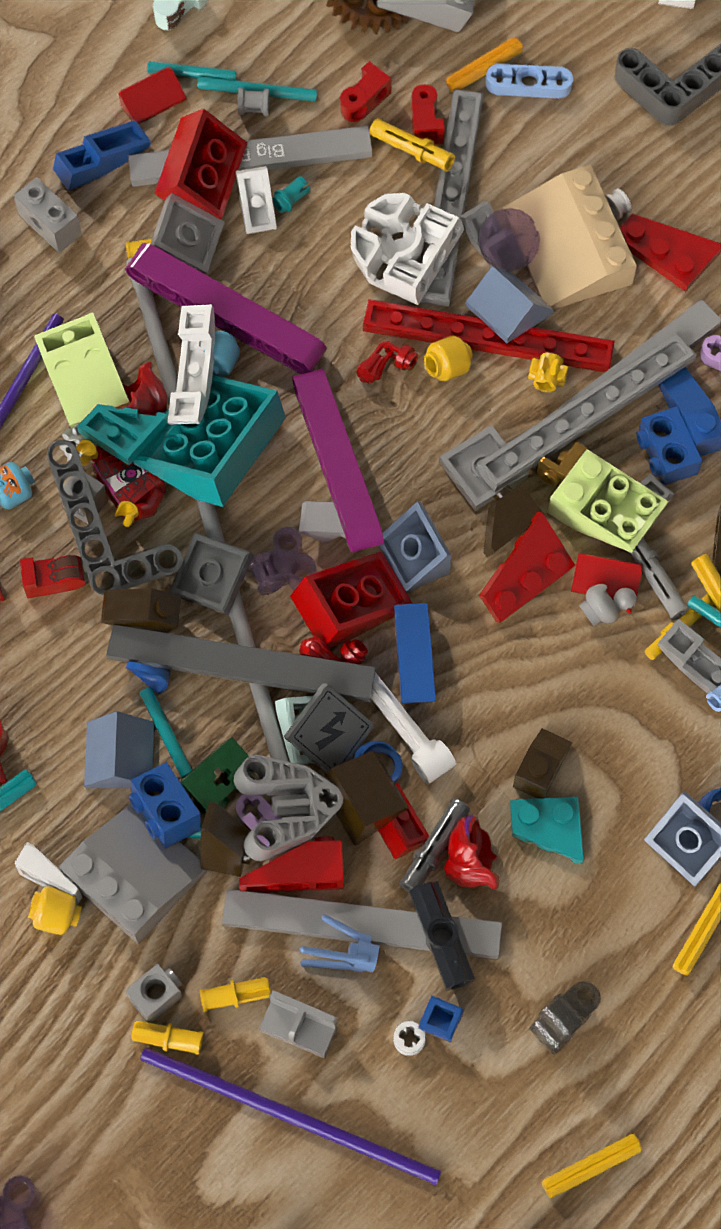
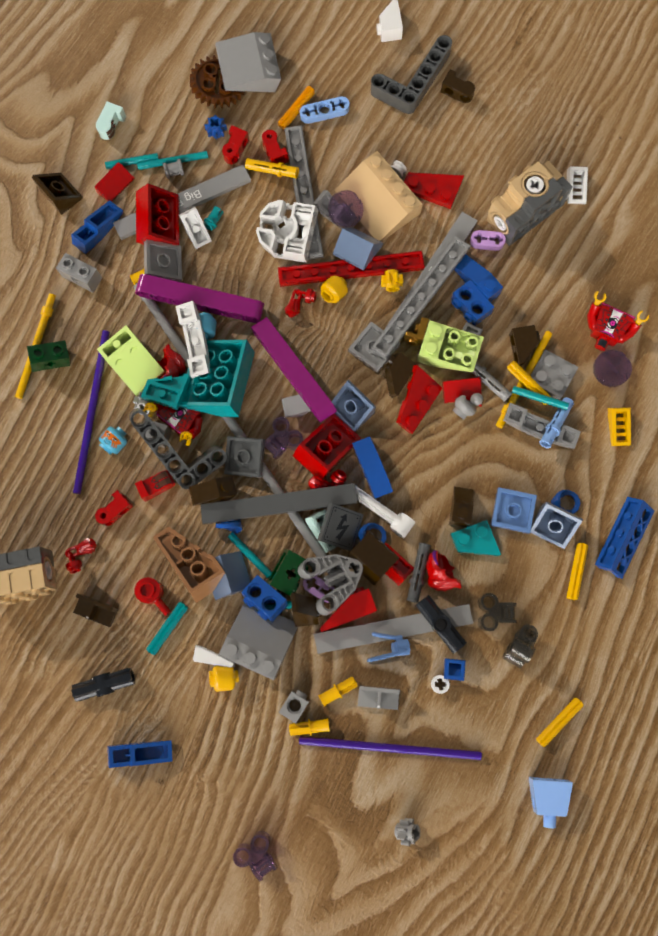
camera: 15 degrees left, 10 degrees up
none -> dark brown slope [32,173,82,215]
none -> medium nougat wedge [153,527,225,603]
none -> blue gear [204,115,227,140]
none -> clear smoke piece [478,593,517,632]
none -> medium blue plate [491,487,537,534]

